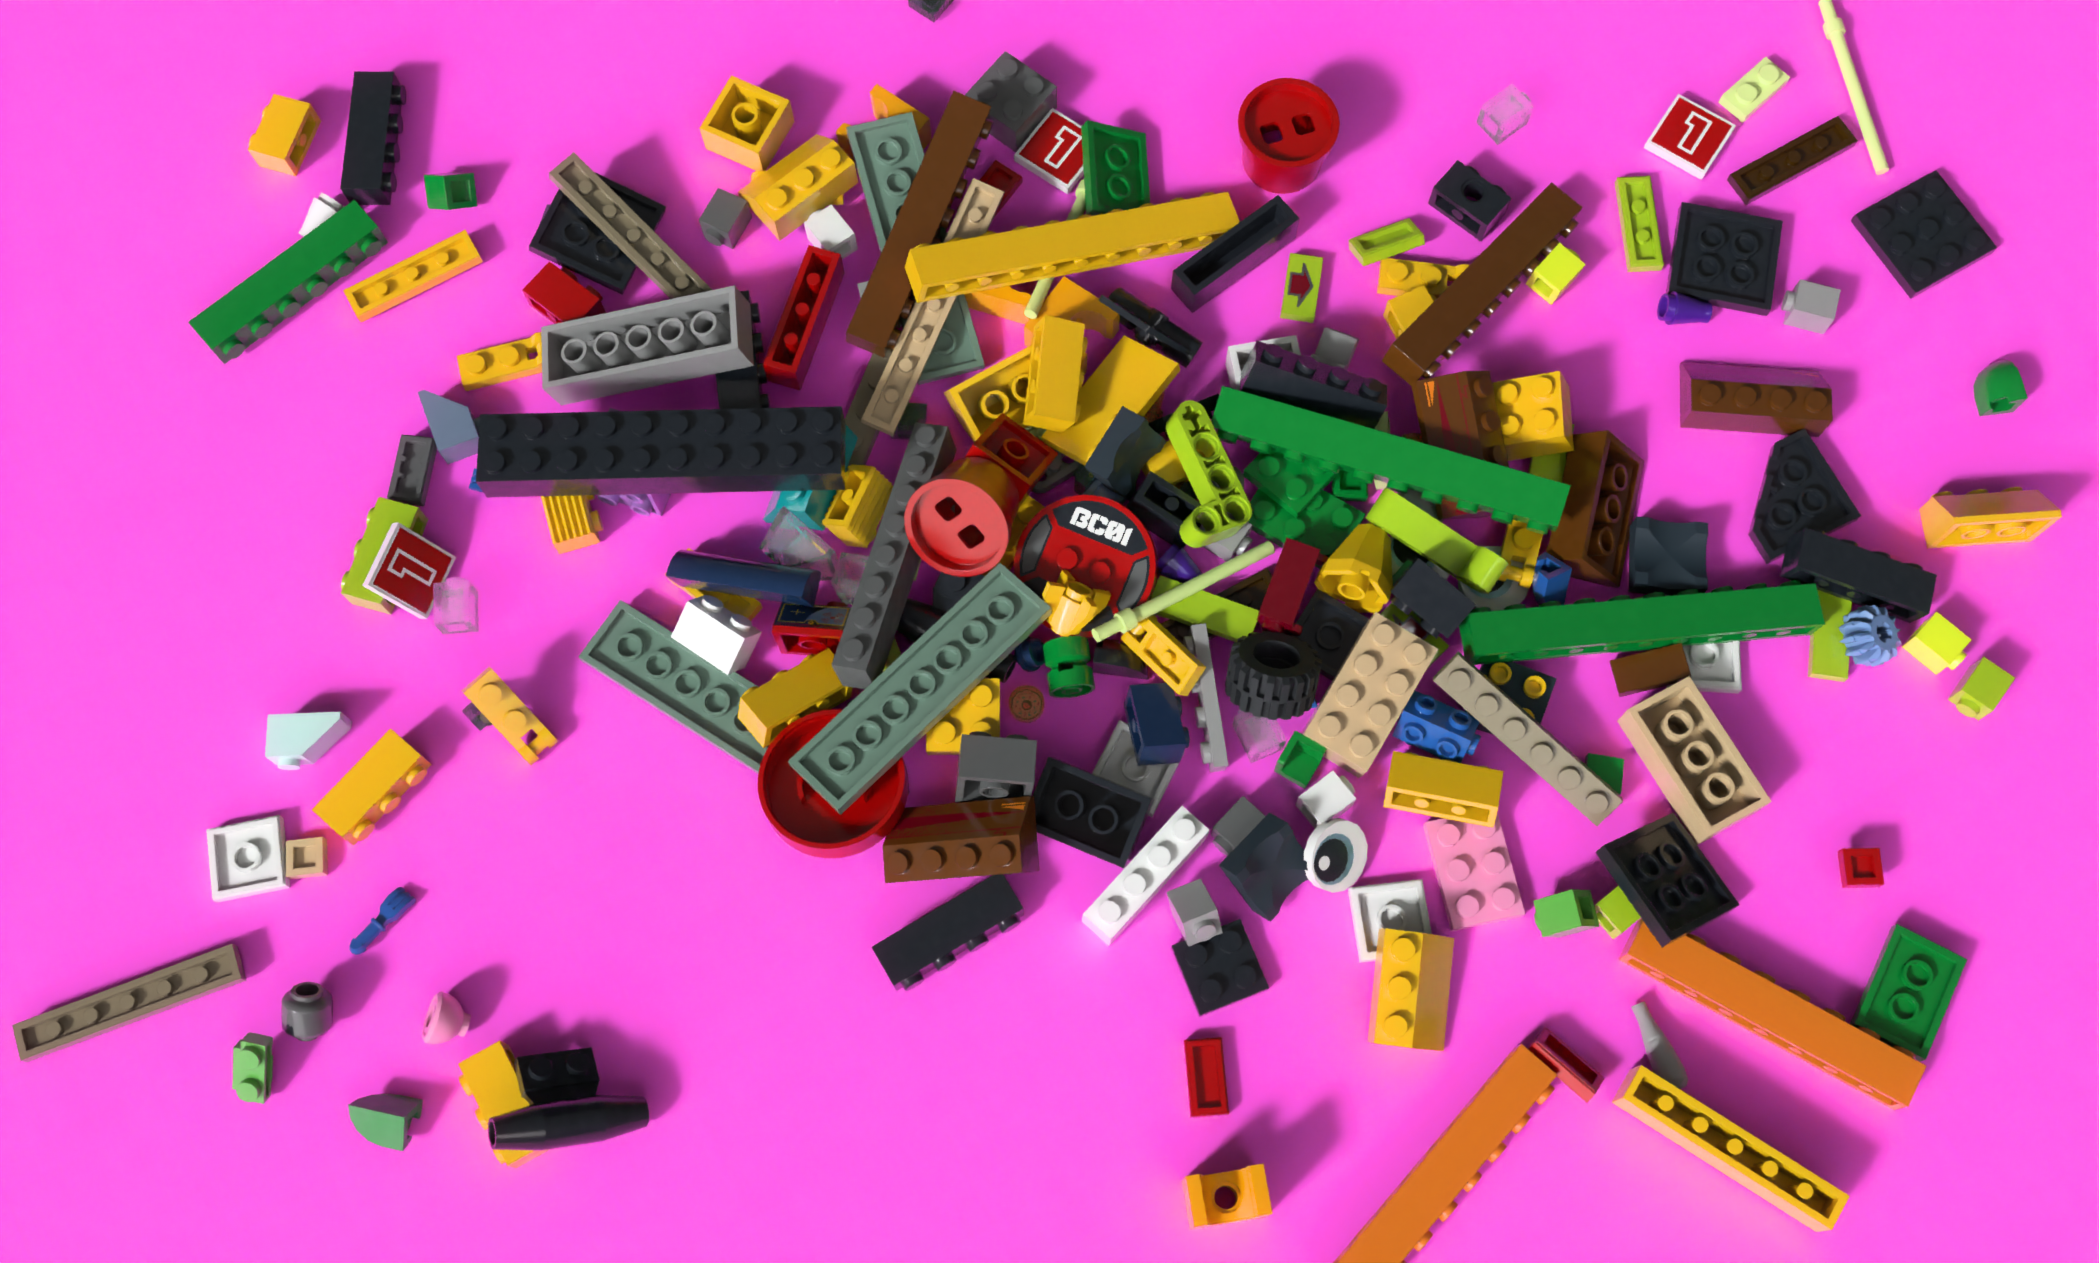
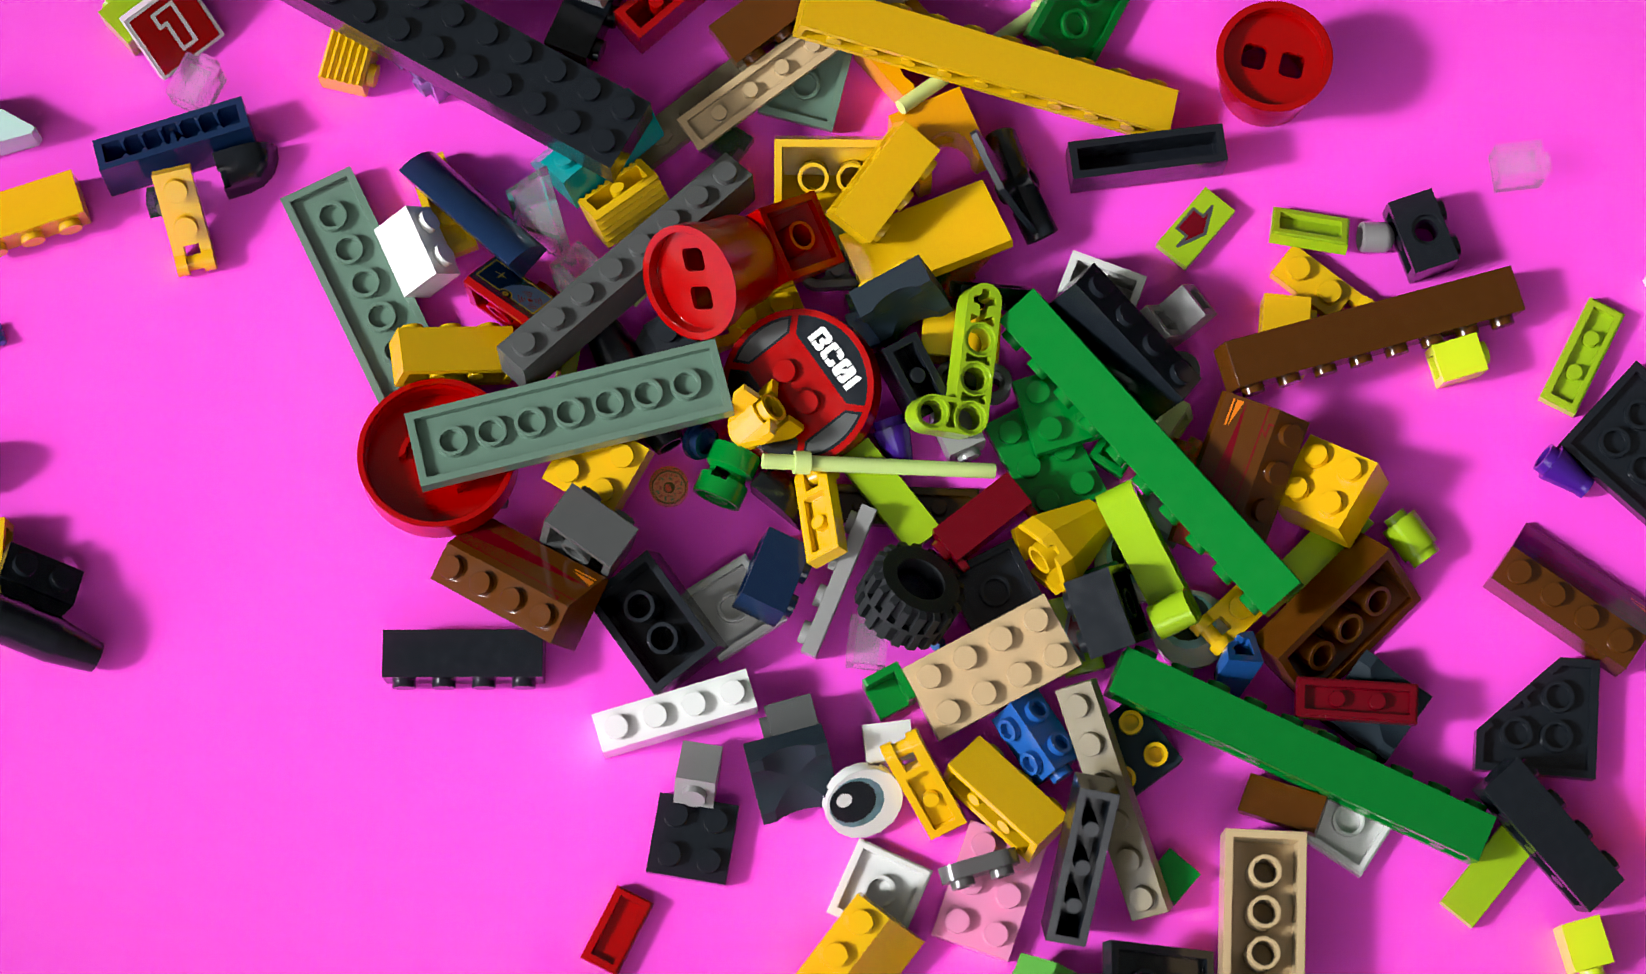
camera: 30 degrees right, 5 degrees up
medium blue gear [1839,605,1902,667] -> none
none -> dark blue brick [92,96,257,197]
none -> black brick [212,142,279,200]
none -> yellow plate [880,728,967,840]
none -> dark grey plate [938,847,1020,891]
none -> black brick [1041,772,1120,947]
none -> dark red tile [1294,676,1418,726]
none -> light grey piece [1356,221,1395,253]
none -> lime brick [1382,508,1440,568]

